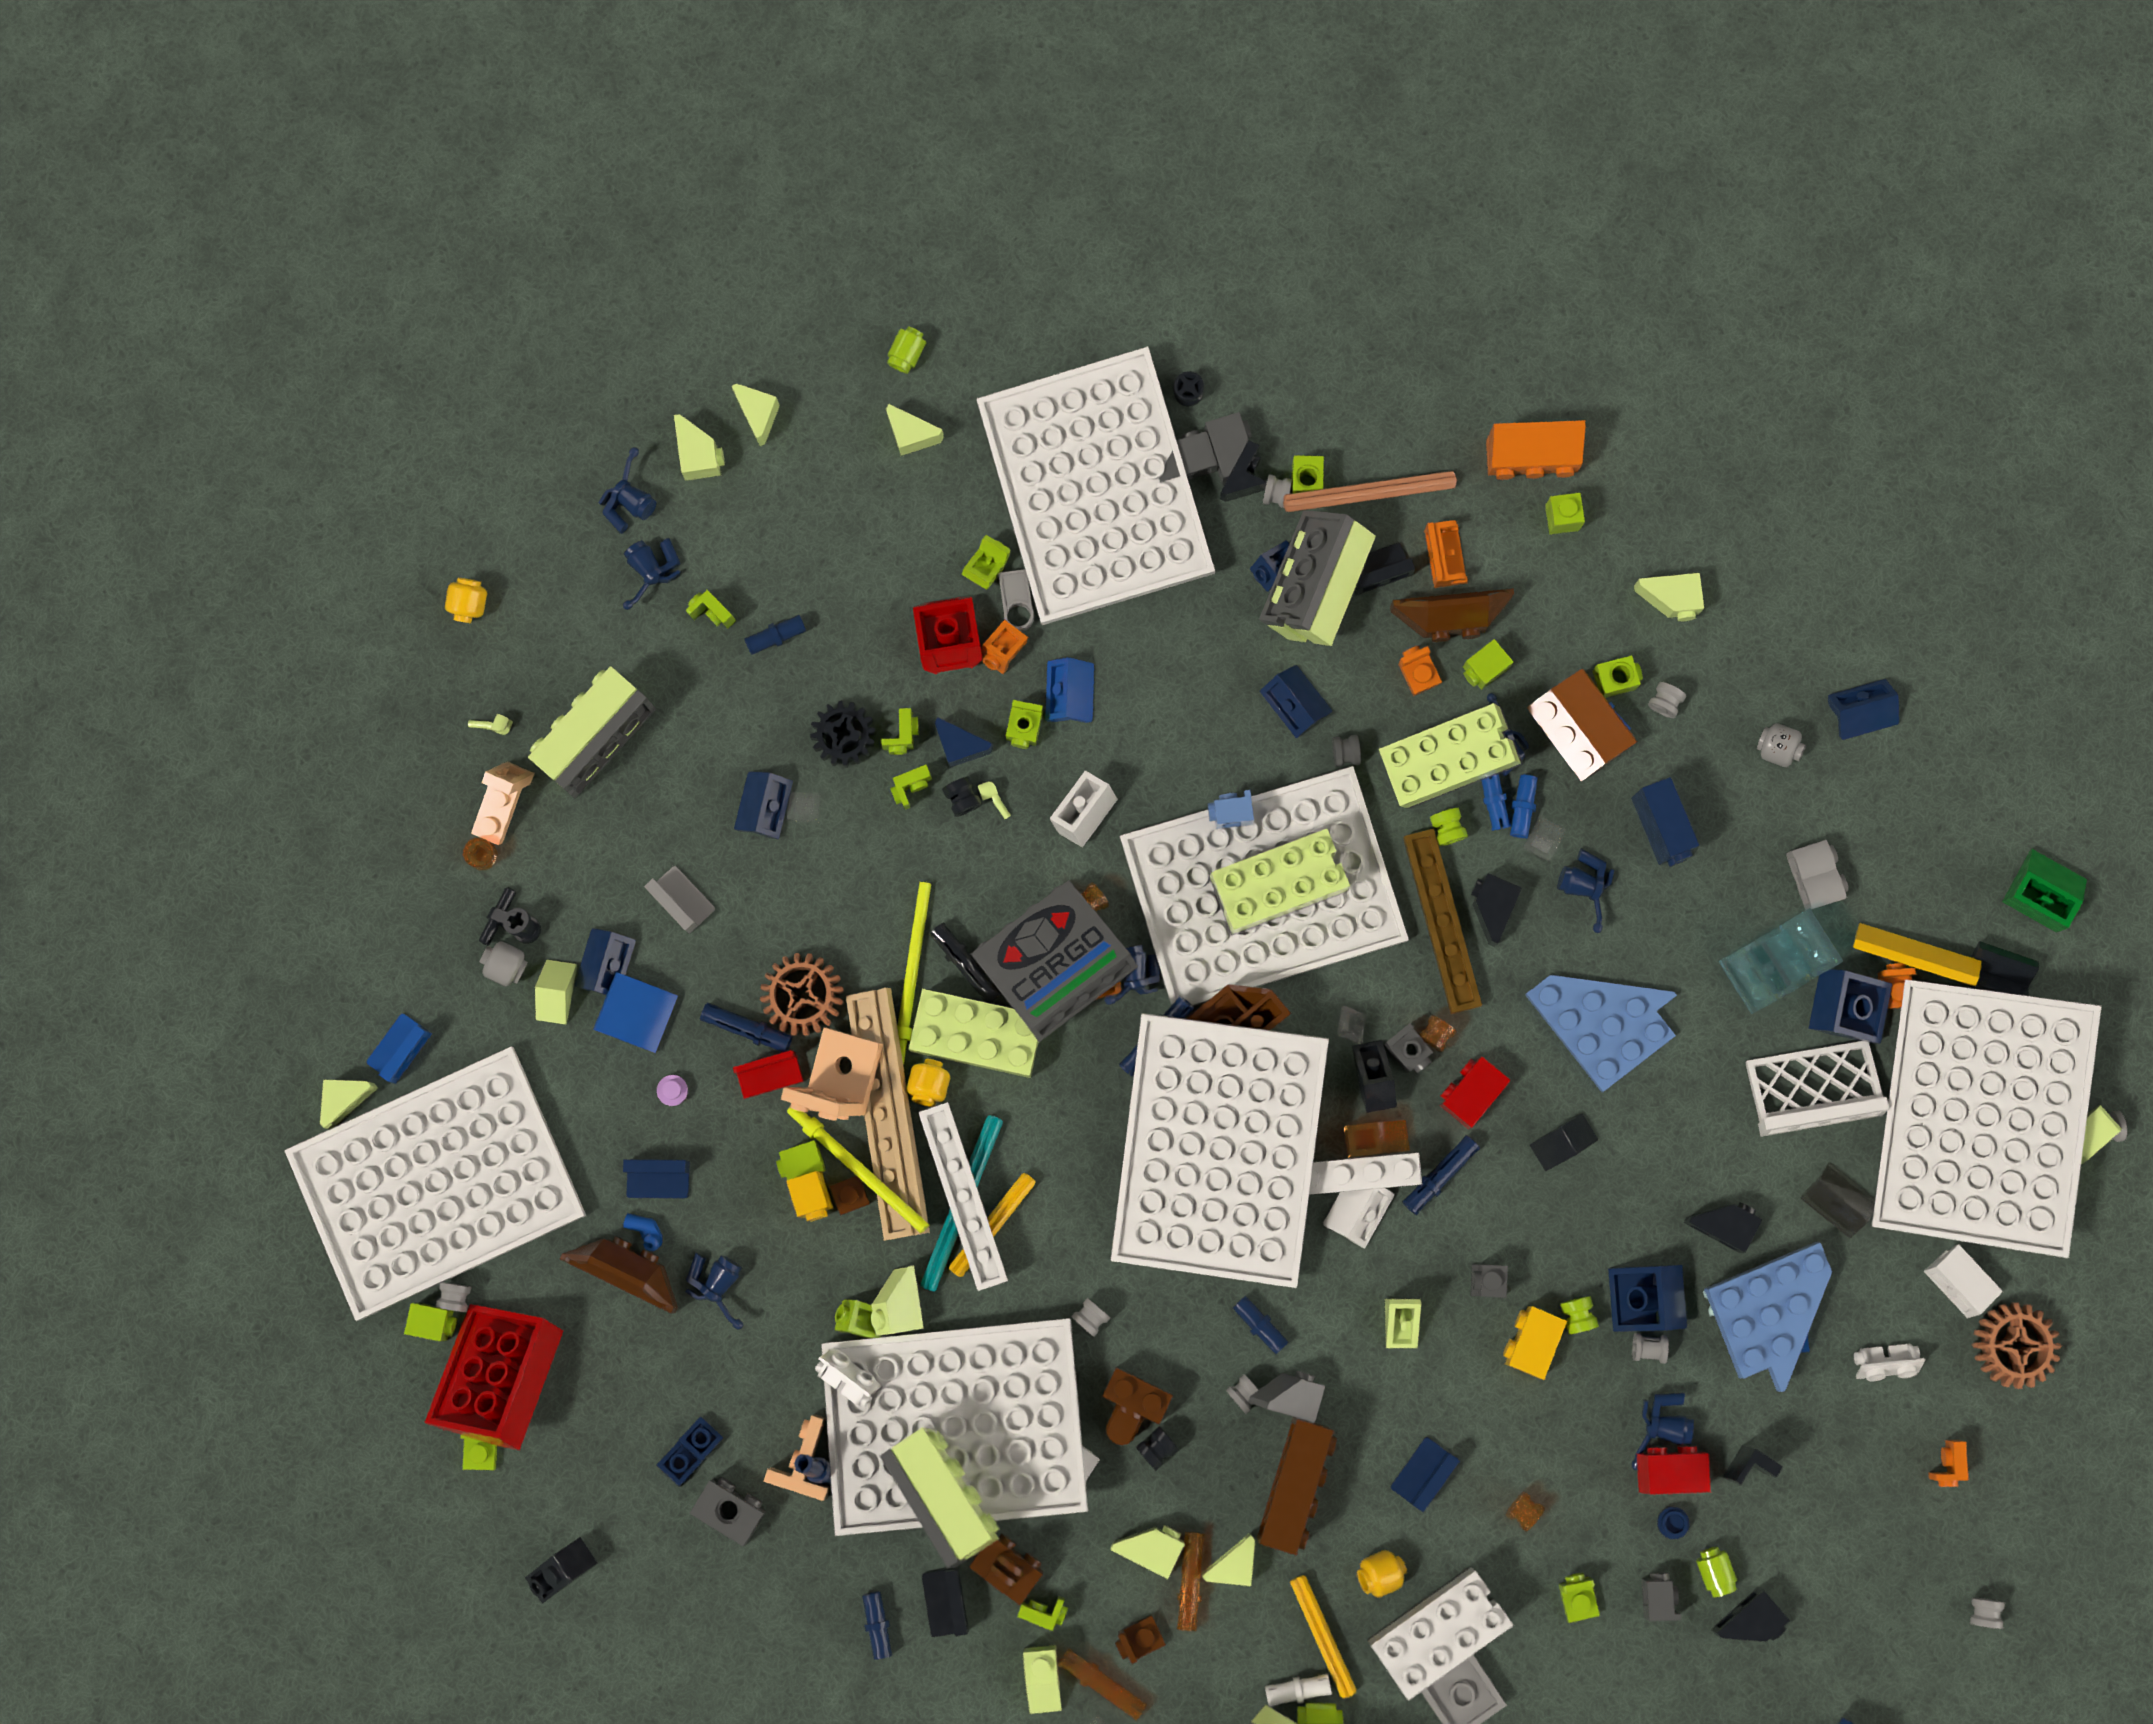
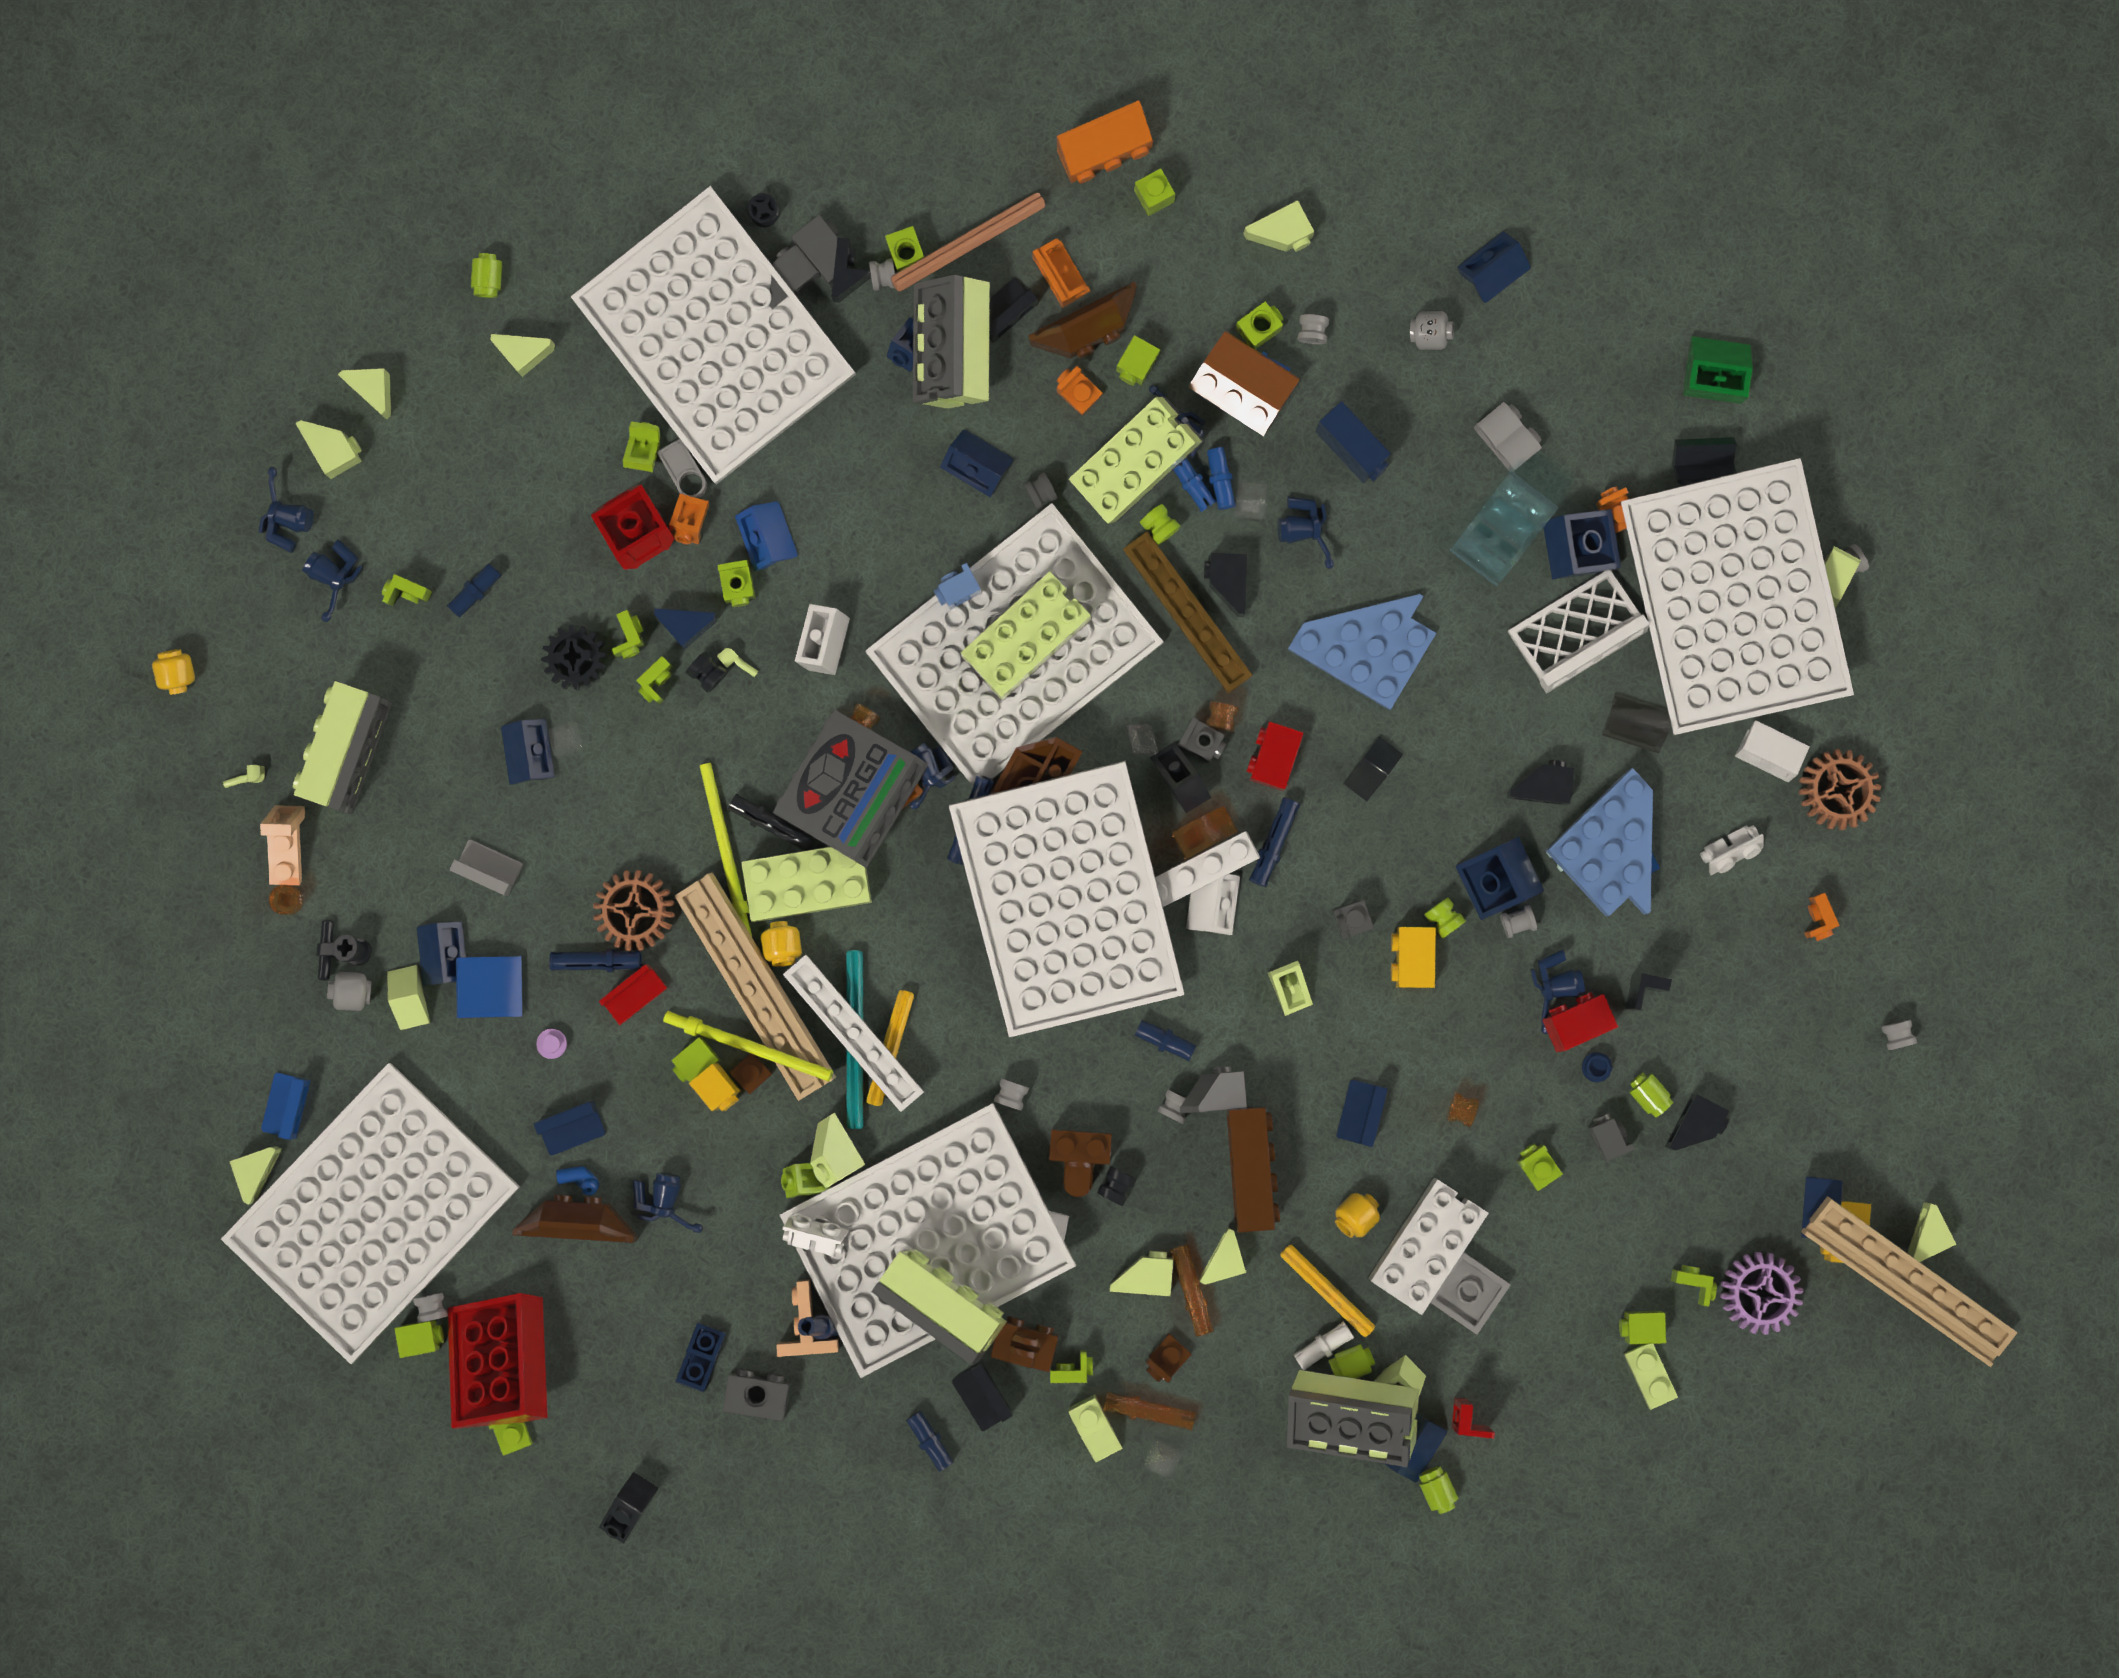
camera: 25 degrees left, 5 degrees up
light nougat bracket [781,1028,883,1121] -> none
yellow tile [1853,923,1982,986] -> none

